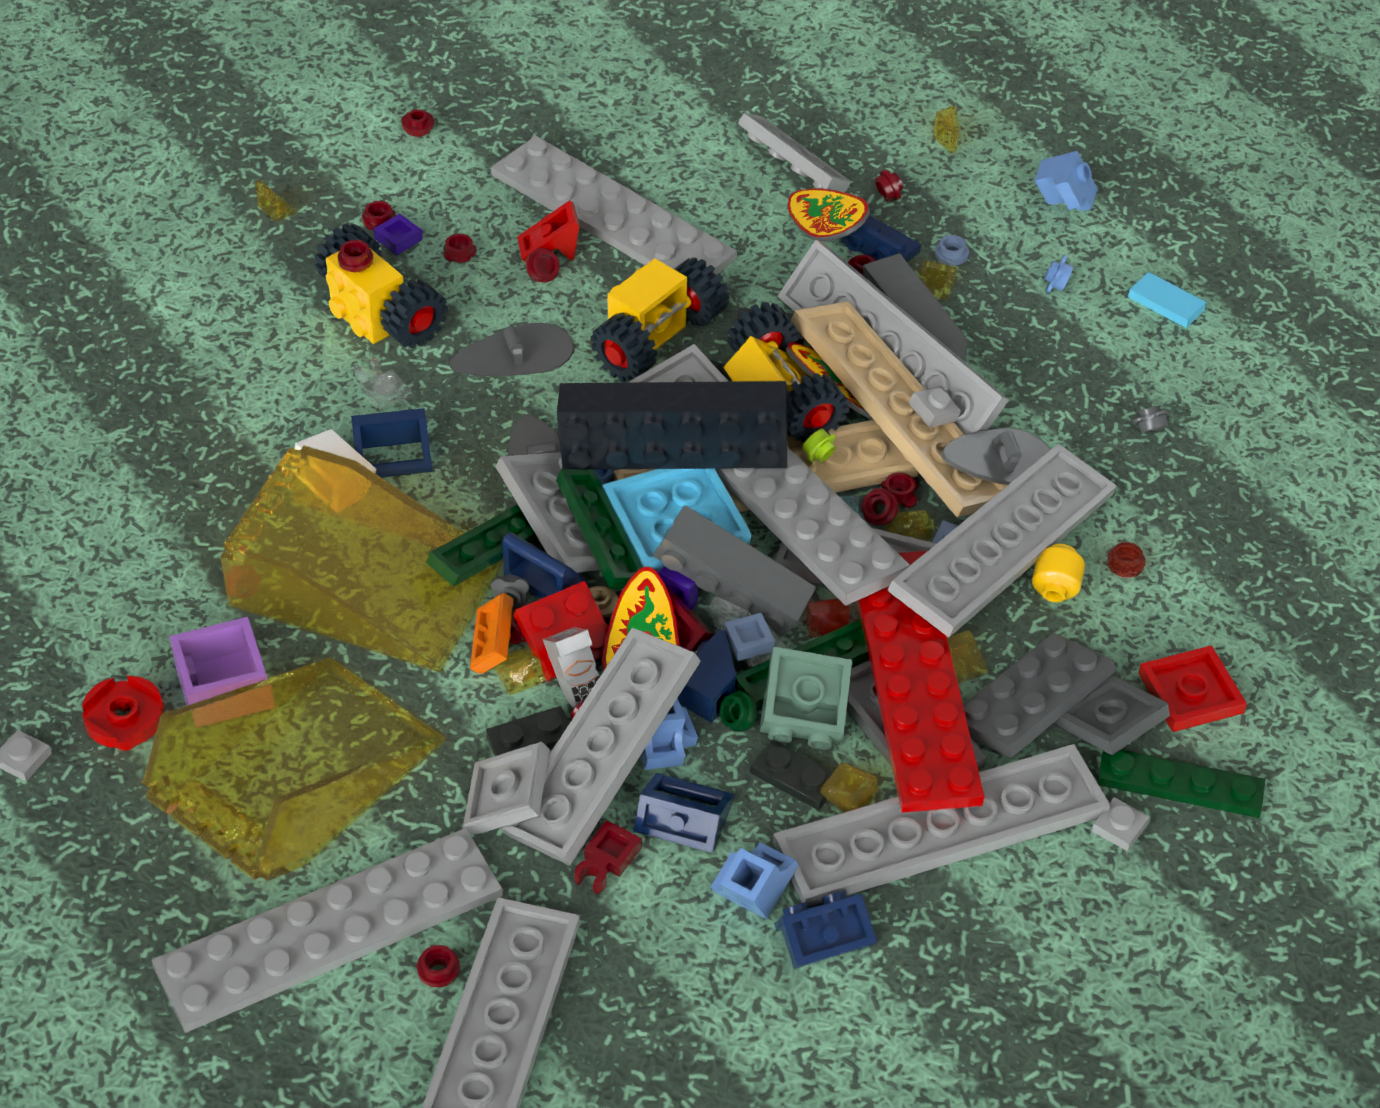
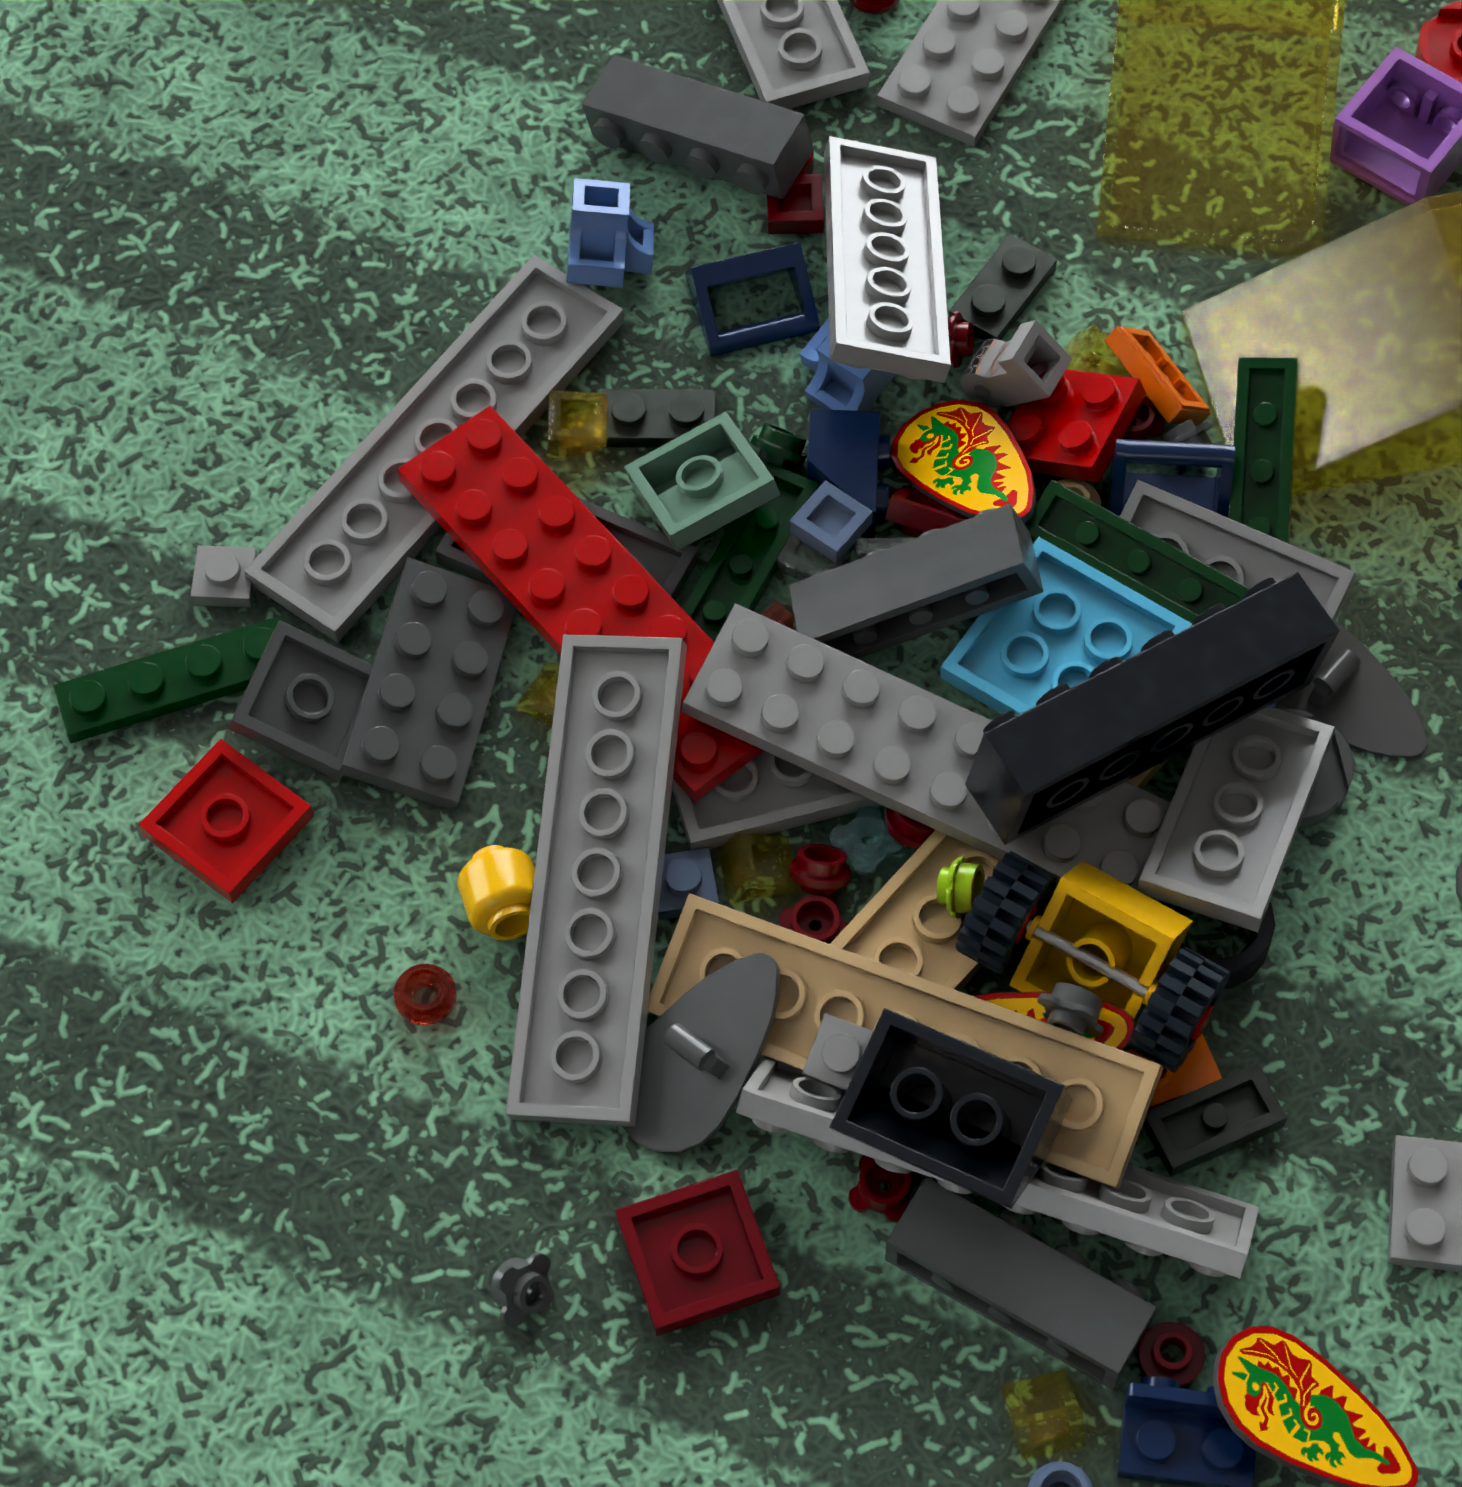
camera: 150 degrees right, 15 degrees up
light grey tile [463,742,550,835] -> none
brick [591,257,729,382] -> none
dark blue bracket [774,891,878,969] -> none
none -> dark grey brick [582,55,814,200]
none -> dark red plate [615,1169,780,1336]
none -> black slope [830,1008,1072,1209]
none -> dark grey plate [1037,982,1104,1036]

